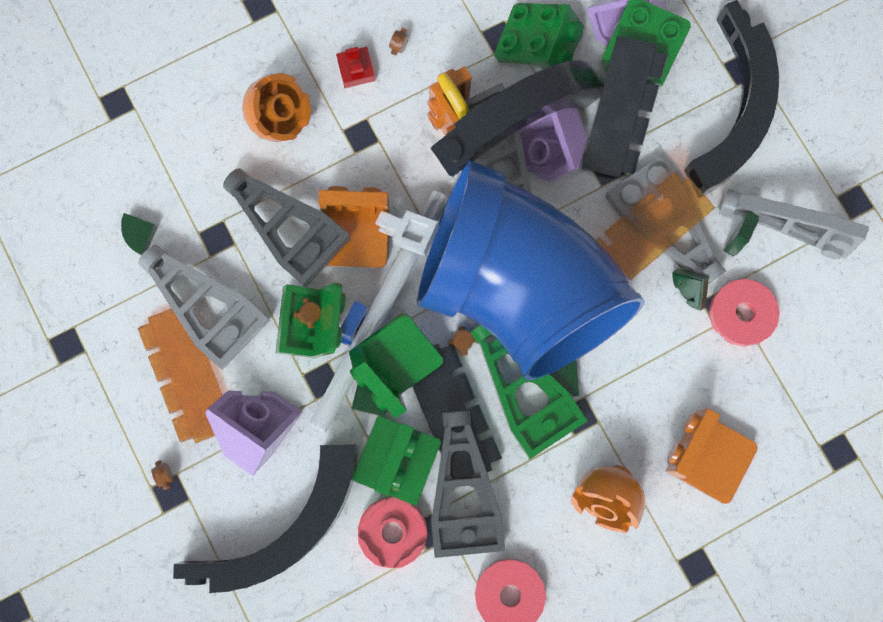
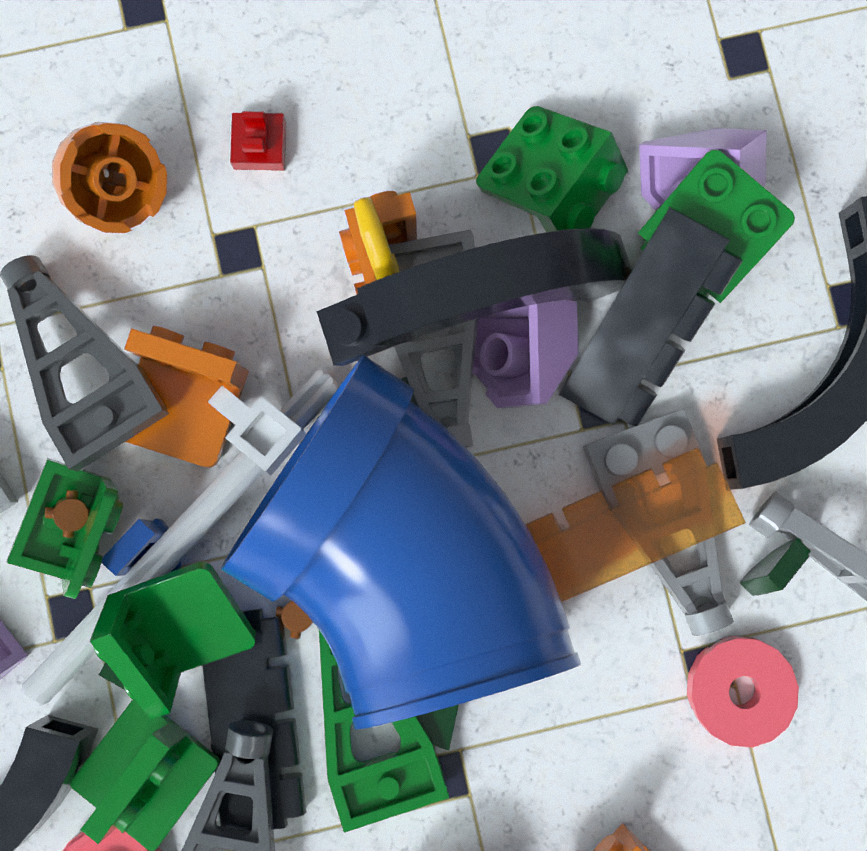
camera: 15 degrees right, 5 degrees up
dark orange piece [389,27,409,56] -> none
dark green tile [672,269,709,311] -> none

